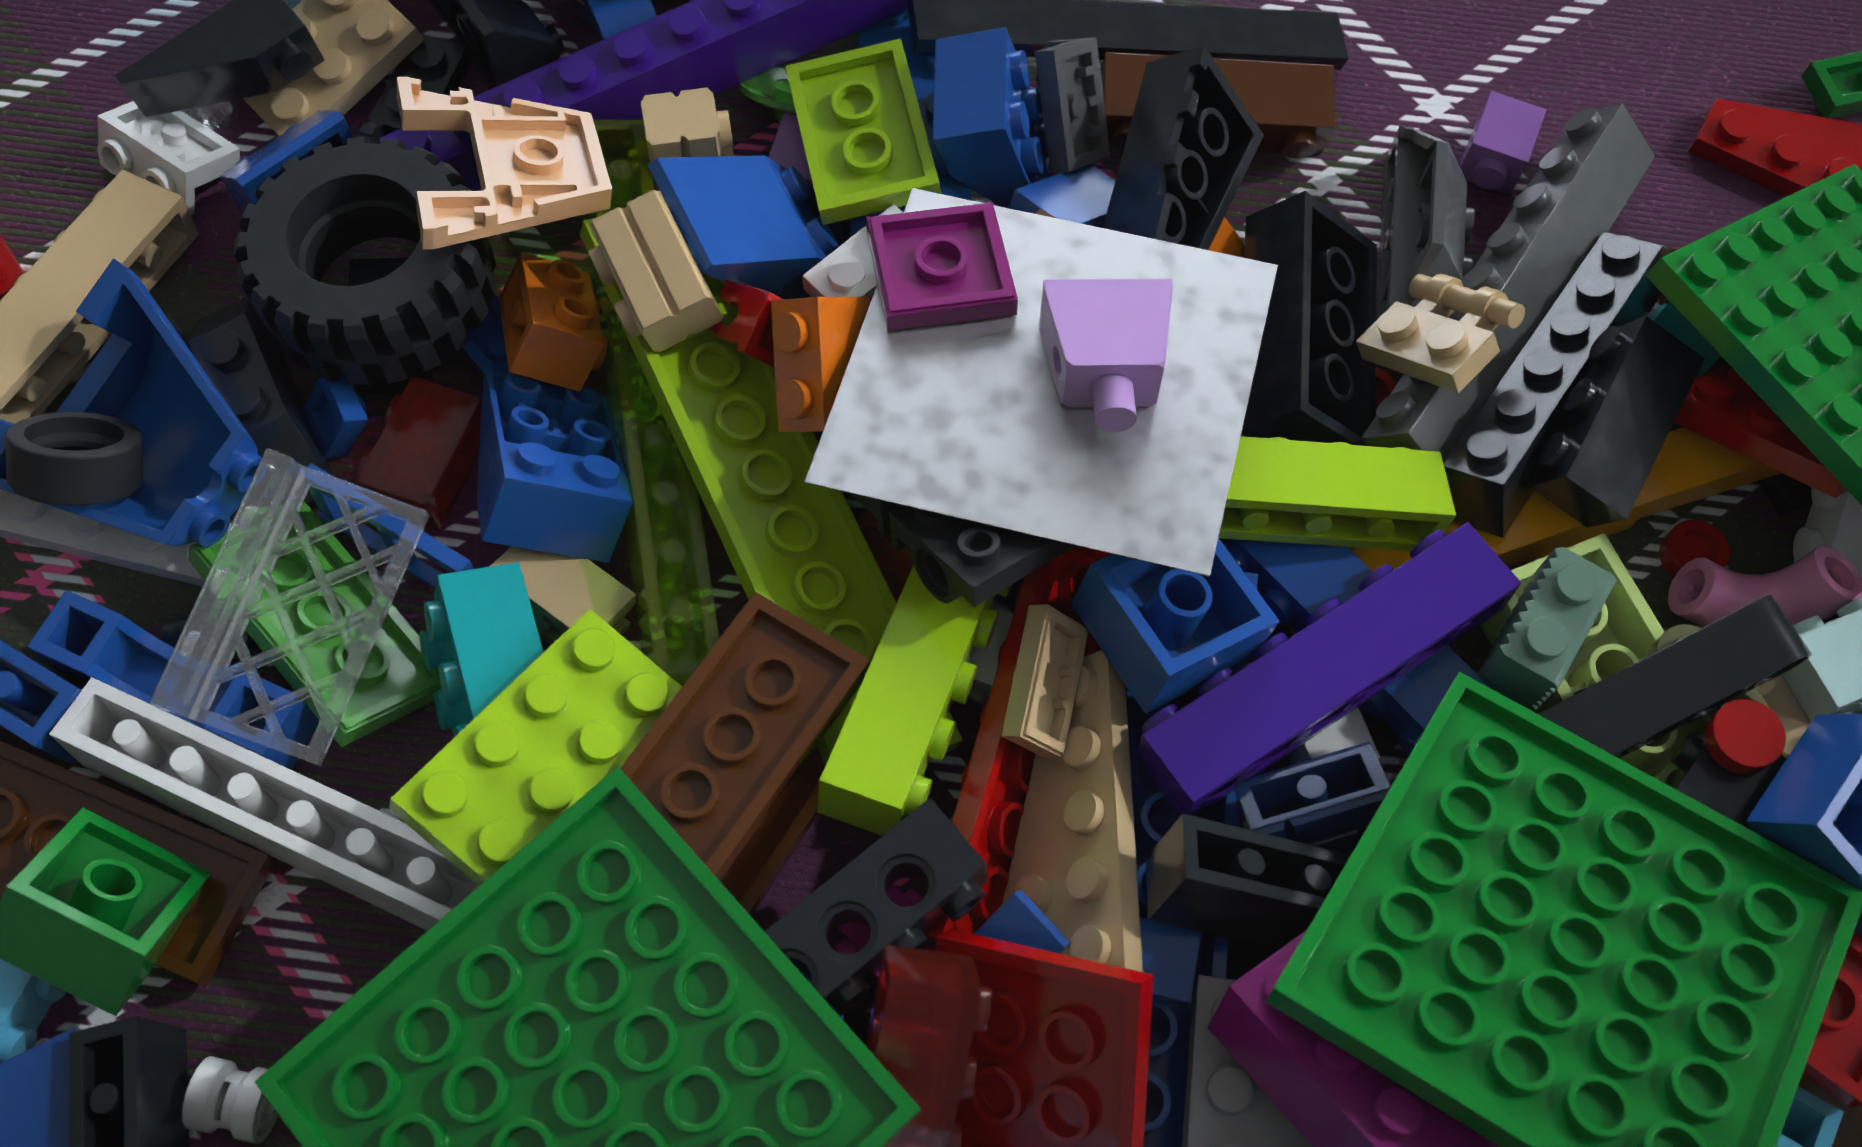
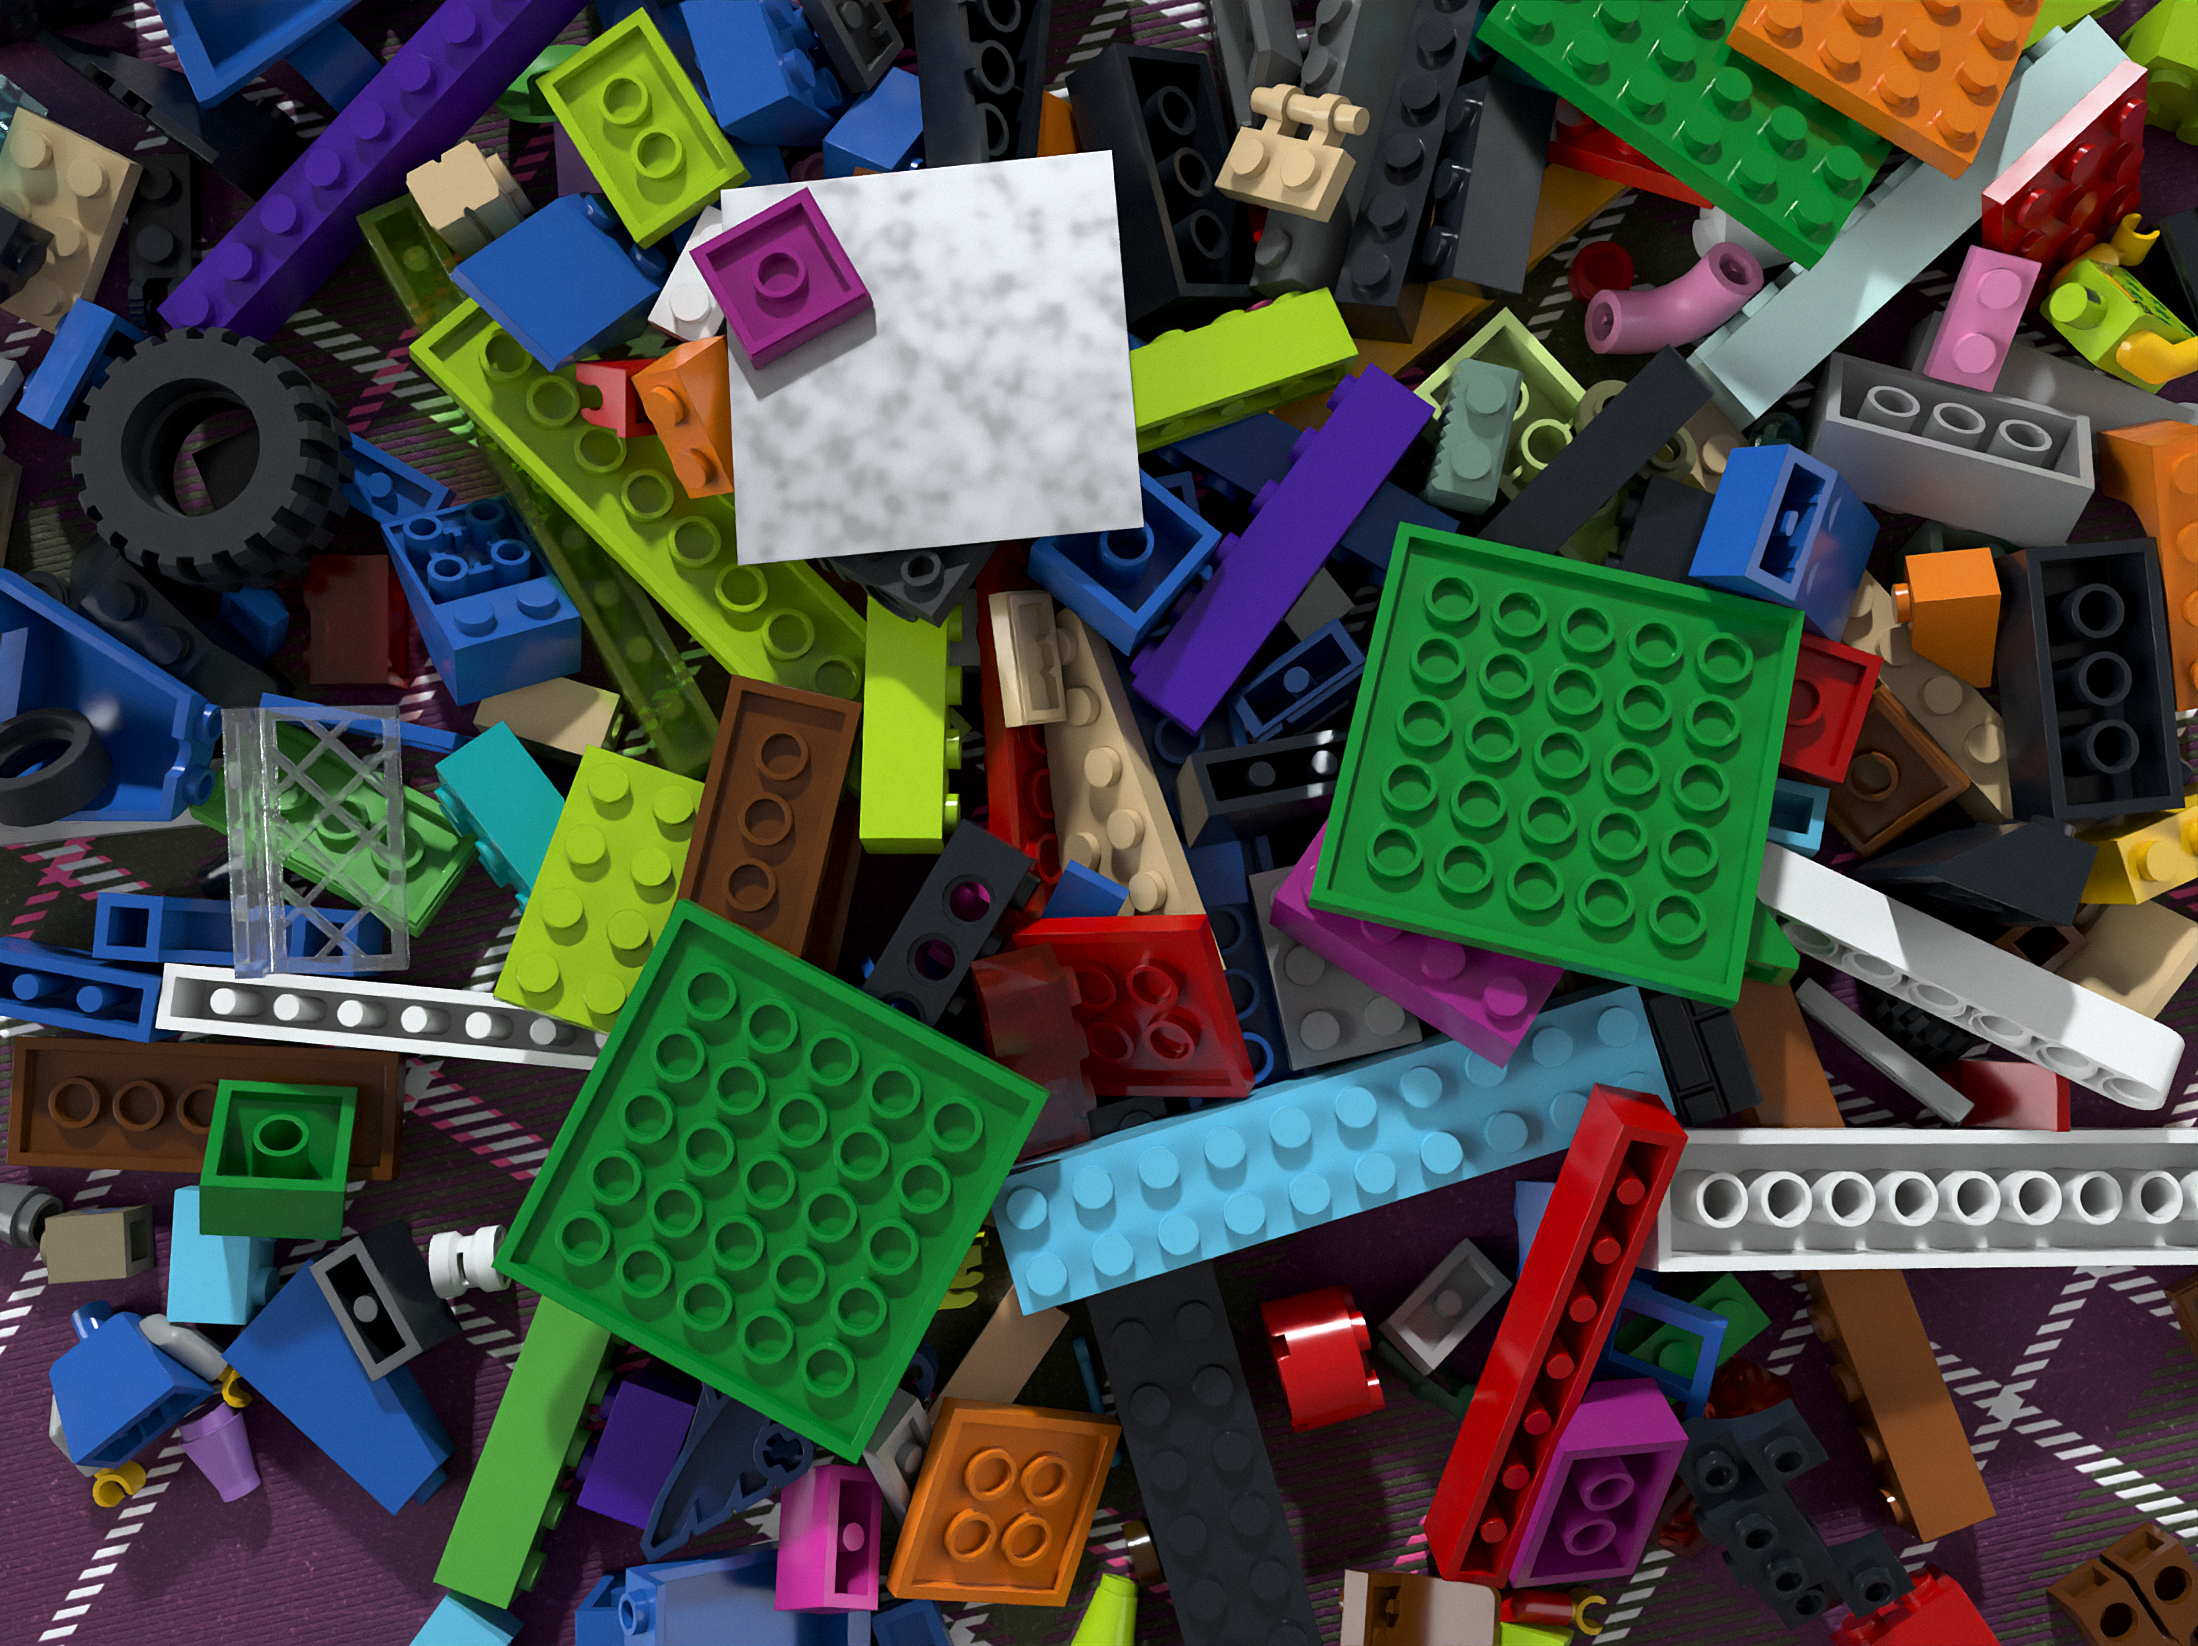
camera: 15 degrees left, 20 degrees up
light nougat wing [397,77,612,249] -> none
orange brick [498,251,608,392] -> none
tan brick [588,190,724,352] -> none
lavender torso [1039,279,1173,432] -> none
red tile [1704,699,1786,774] -> none

